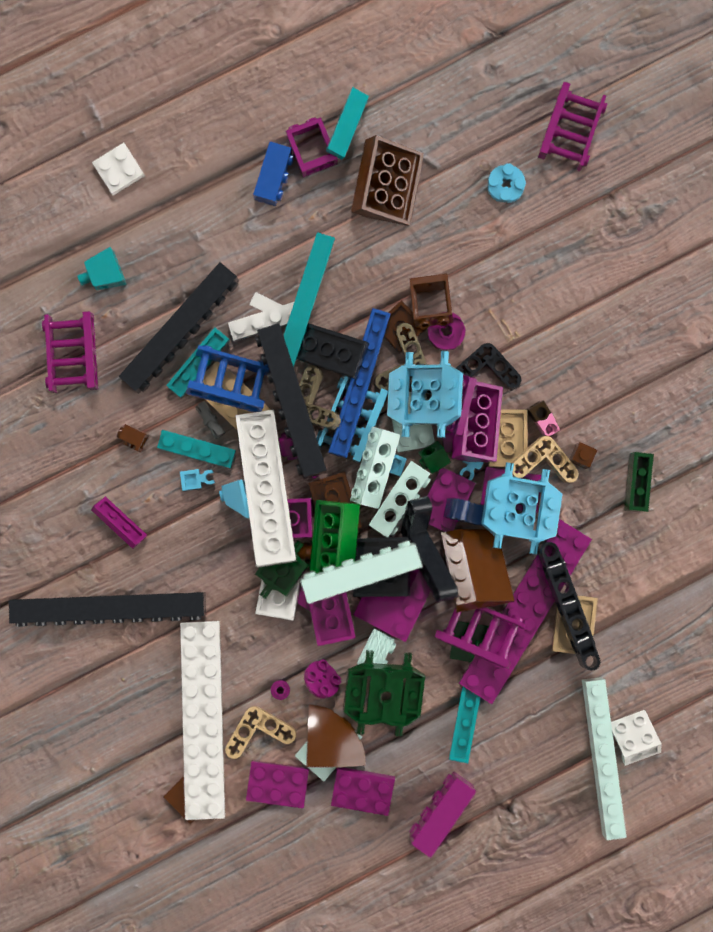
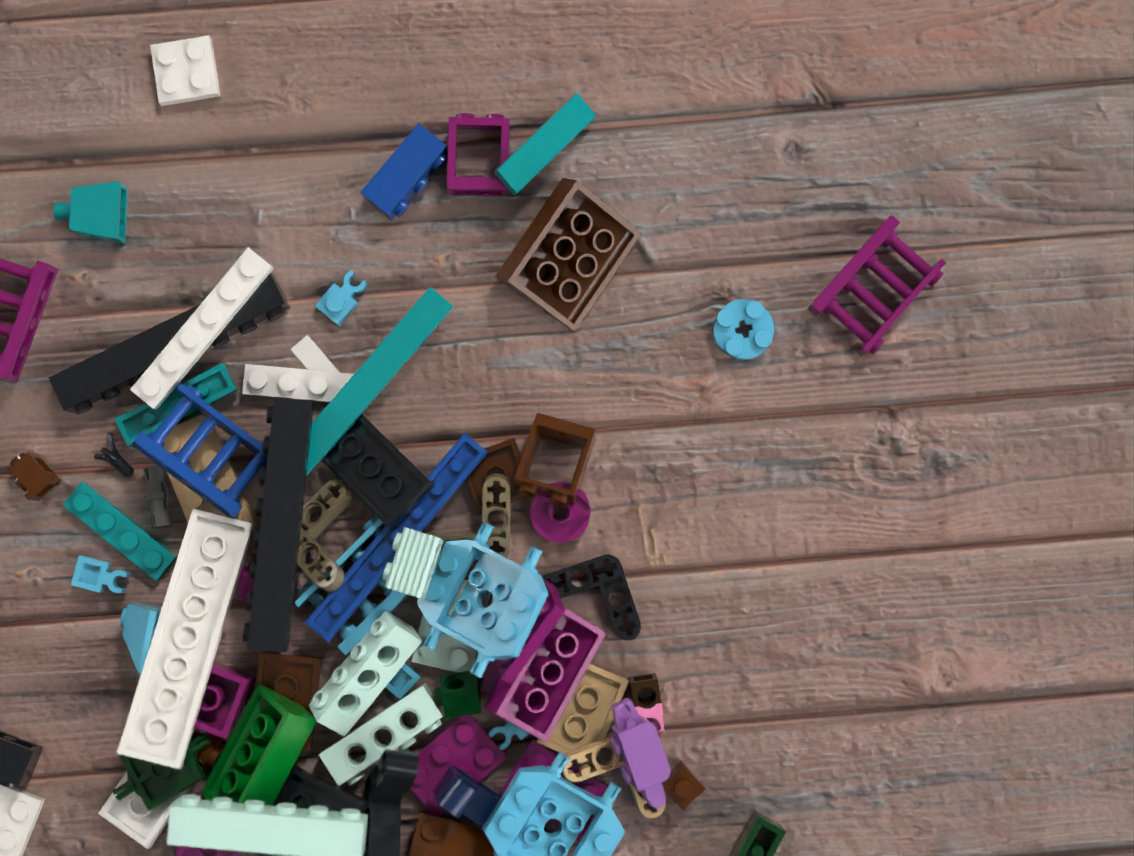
camera: 25 degrees right, 0 degrees up
none -> black bar [94,432,135,478]
none -> white plate [130,247,274,410]
none -> medium azure plate [315,270,368,326]
none -> light aqua brick [383,527,443,599]
none -> medium lavender hinge [610,698,671,809]

